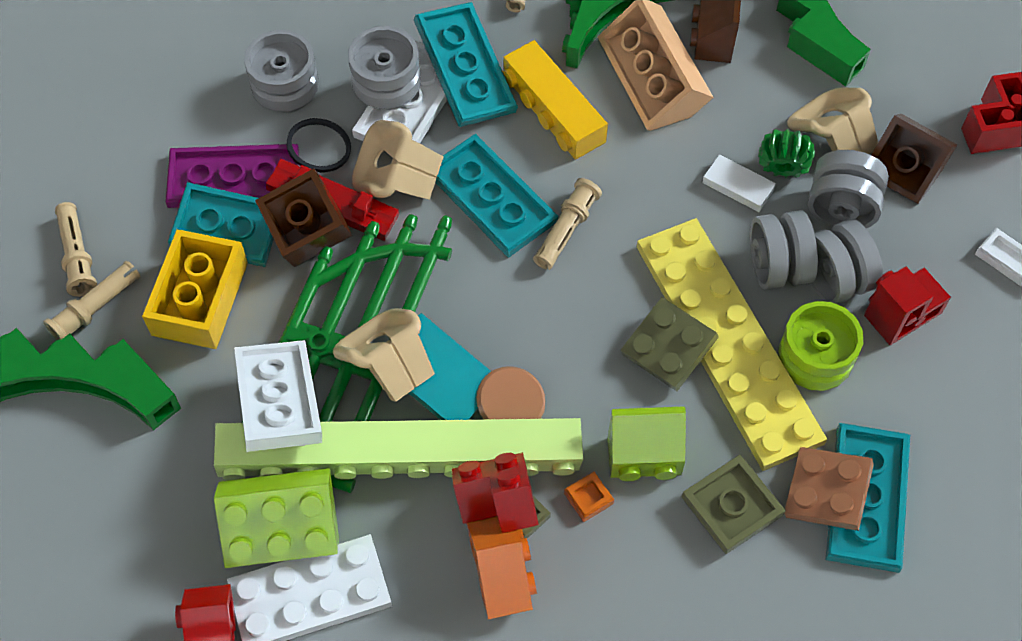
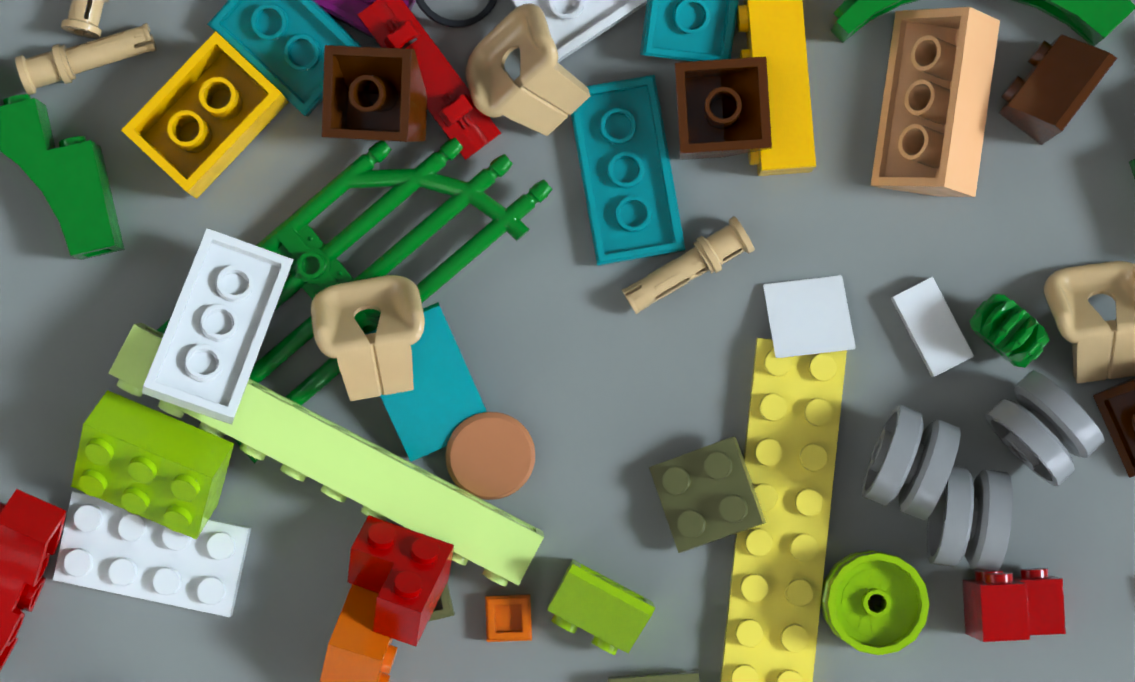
camera: 30 degrees right, 25 degrees up
none -> reddish brown slope [675,57,772,160]
none -> white sticker [763,275,856,358]

